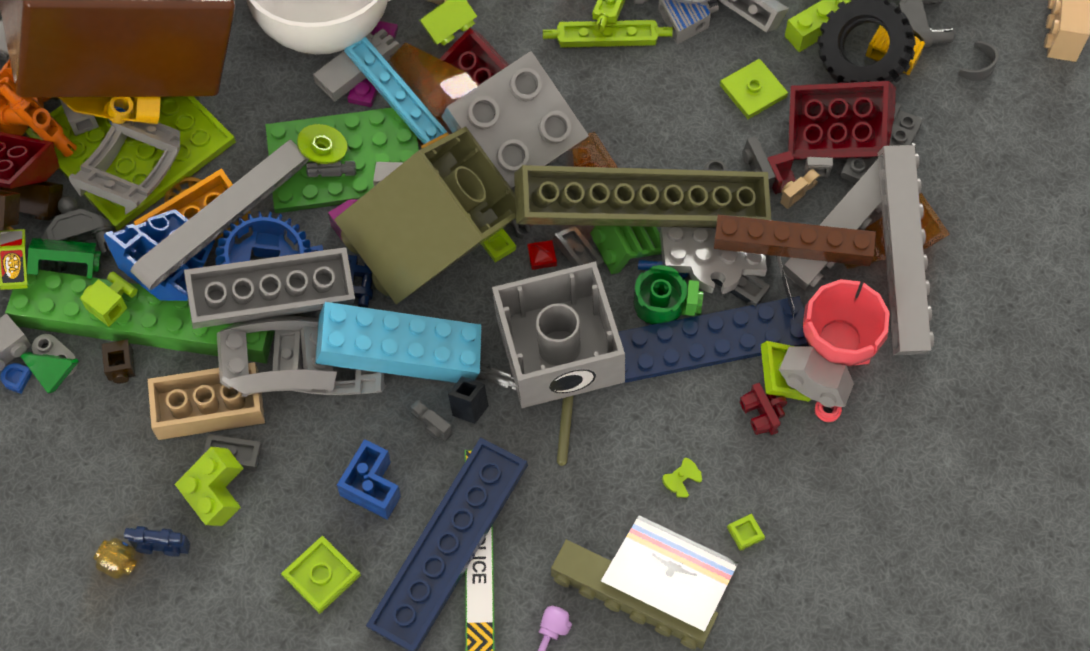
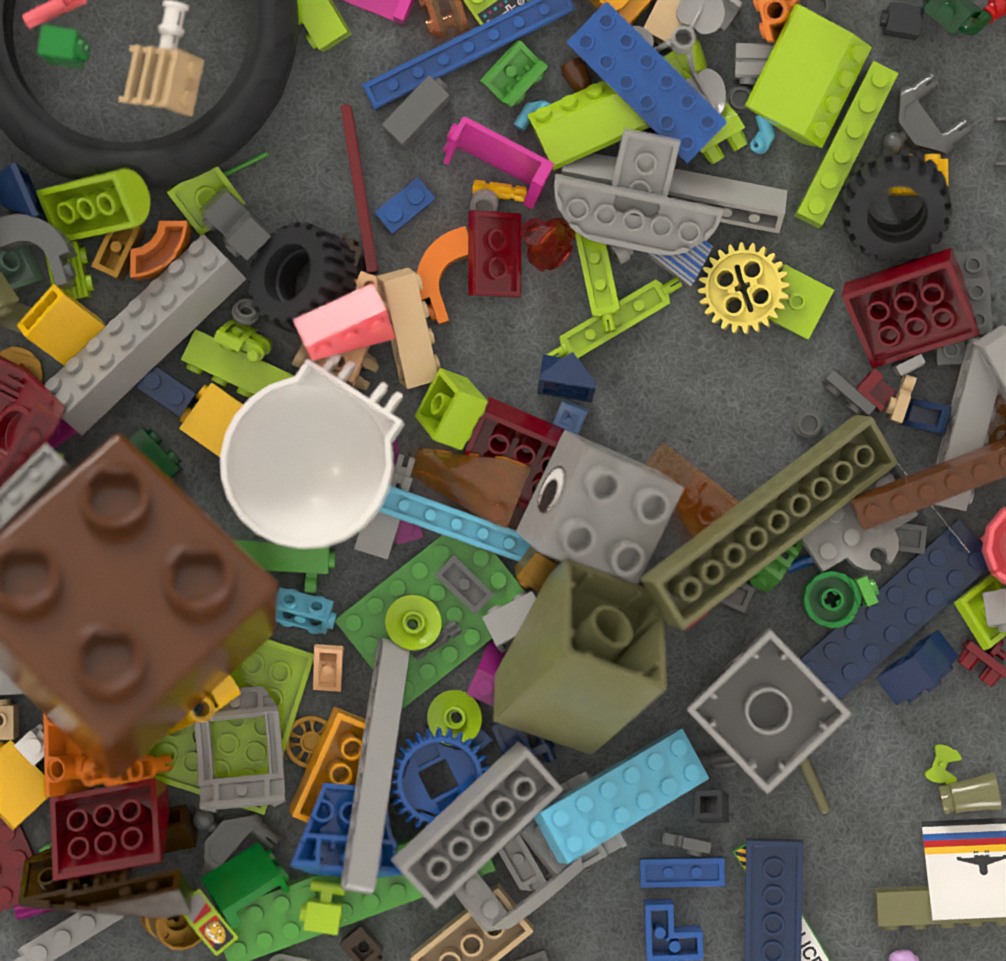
camera: 30 degrees left, 25 degrees up
none -> bright green brick [234,540,336,593]
none -> medium azure brick [276,587,337,634]
none -> light nougat slope [313,644,344,692]
none -> lime dish [427,690,483,746]
none -> dark grey plate [435,555,495,614]
none -> dark blue slope [537,352,596,403]
none -> blue plate [640,856,725,888]
none -> light yellow gear [698,242,790,335]
none -> dark blue brick [876,630,959,705]
none -> dark blue slope [899,398,951,437]
none -> olive plant [939,771,1002,814]

